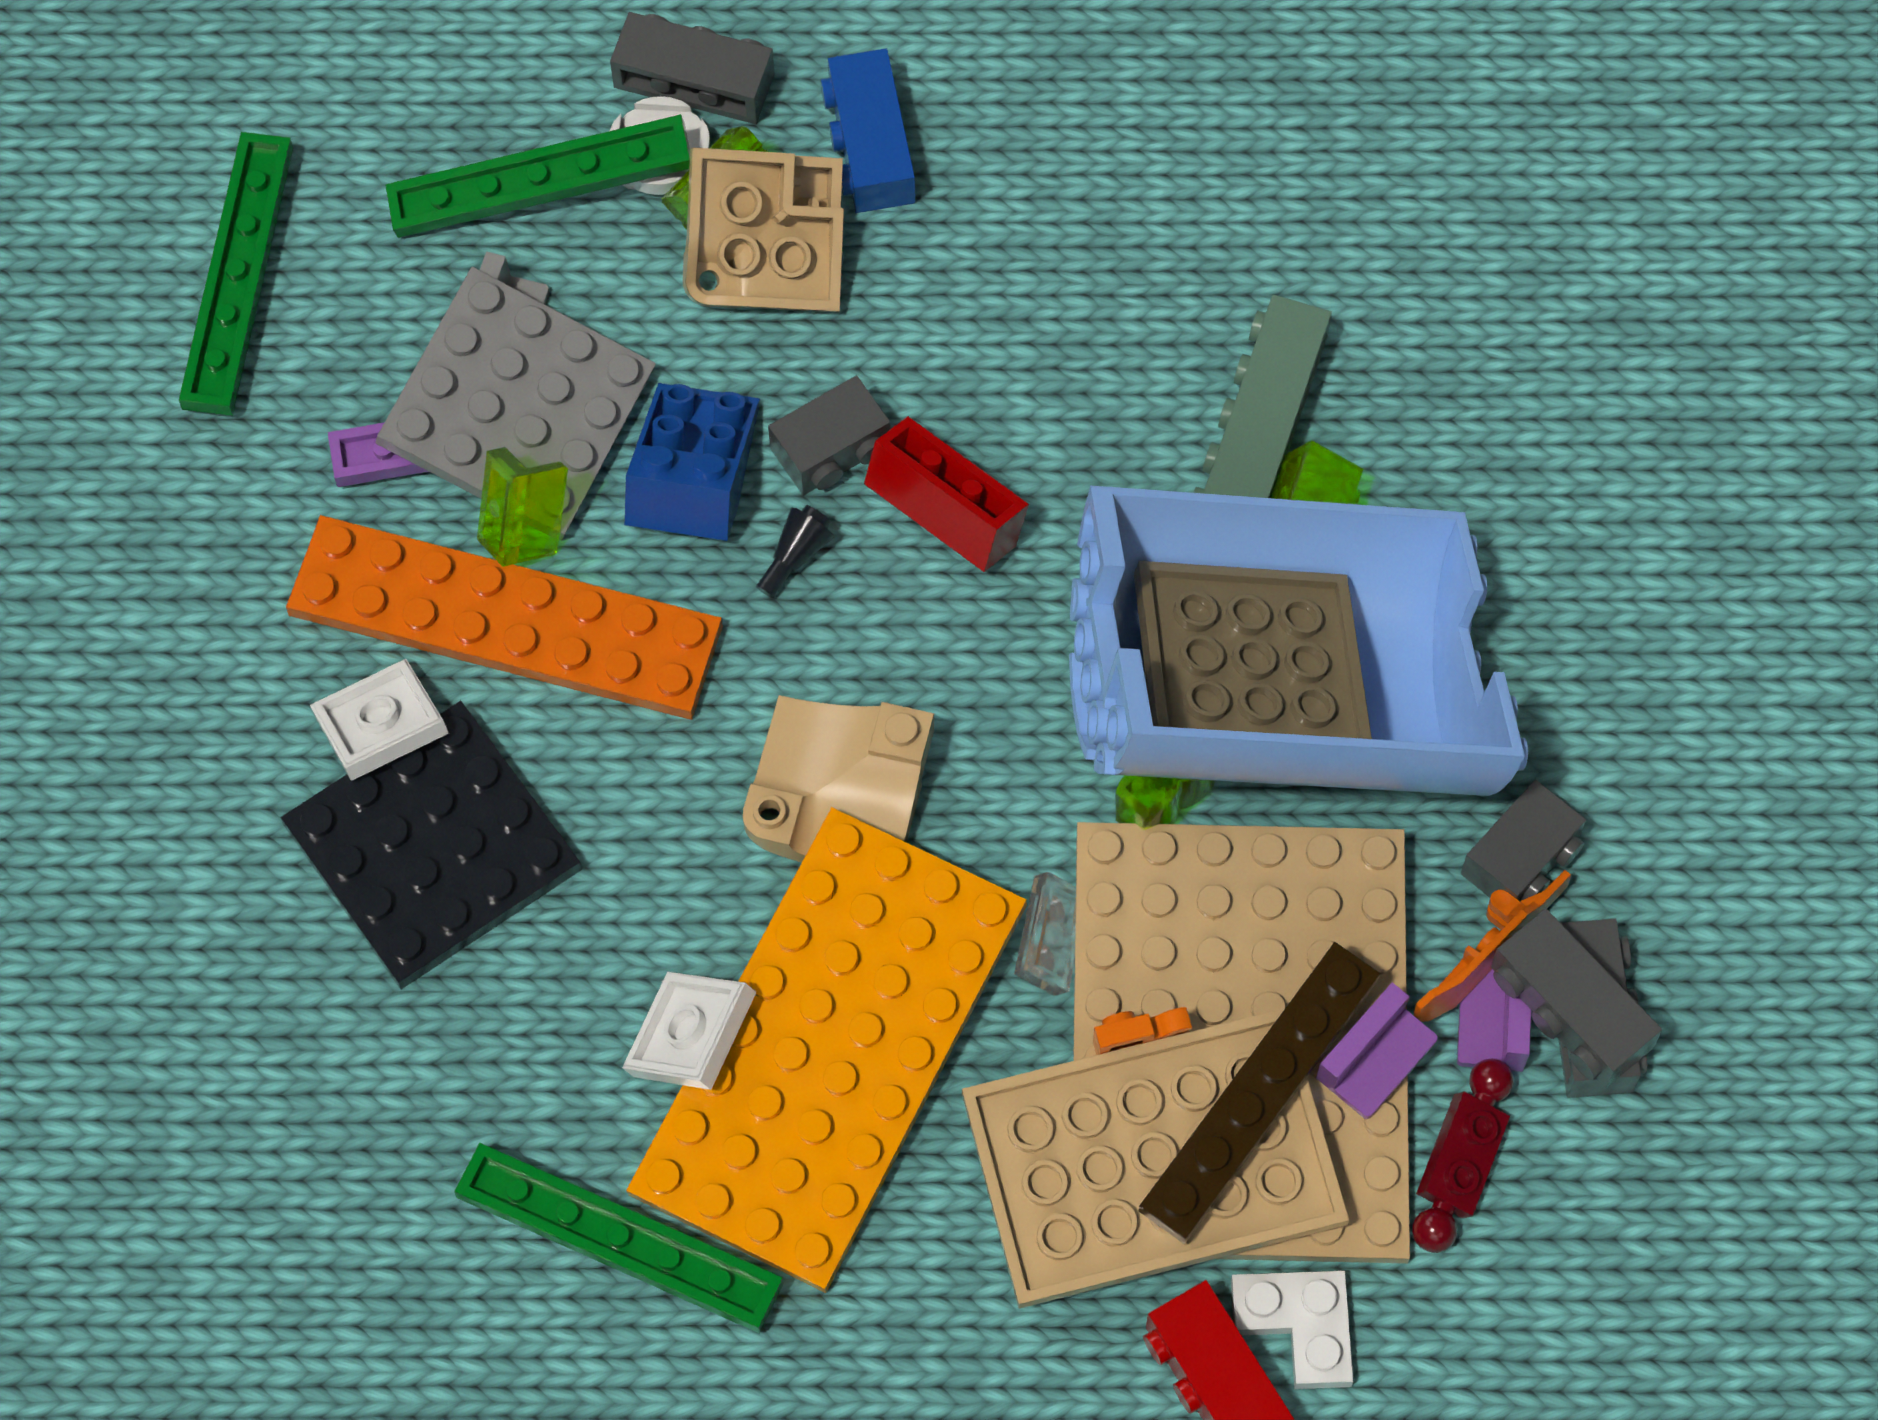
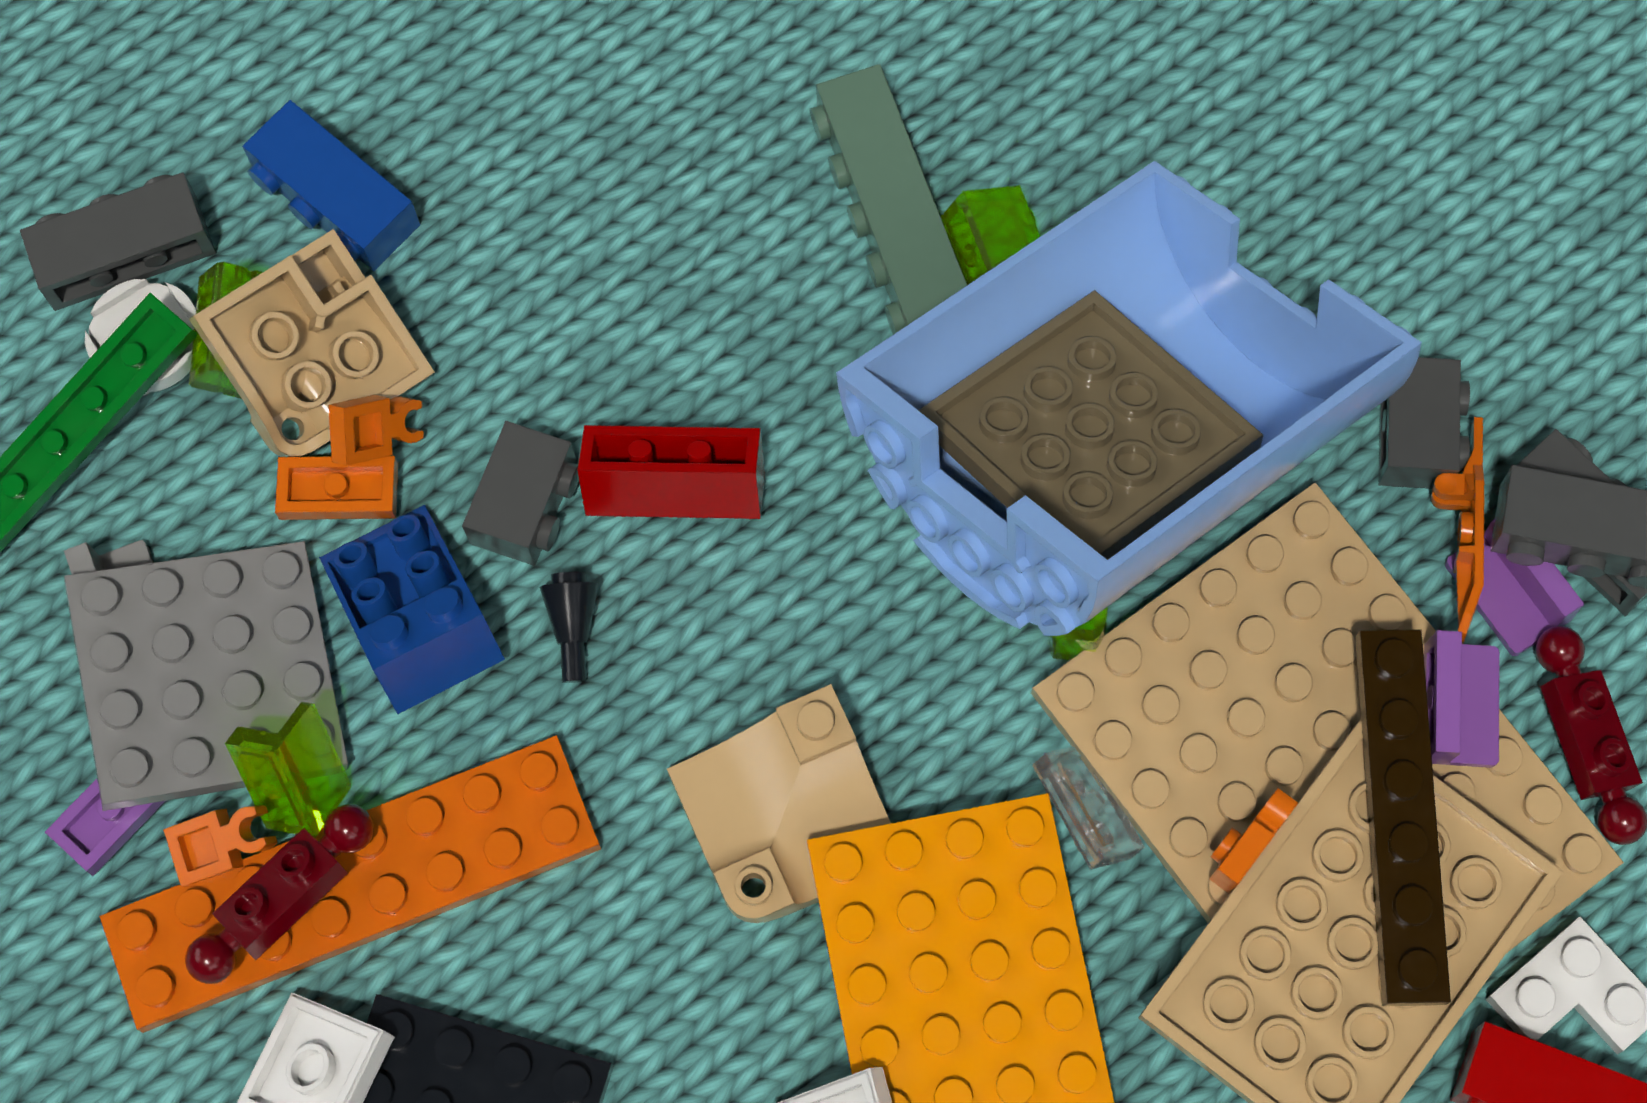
camera: 35 degrees left, 5 degrees up
none -> orange plate [163,805,278,887]
none -> dark red plate [185,804,374,984]
none -> orange plate [275,456,398,520]
none -> orange plate [328,395,424,466]

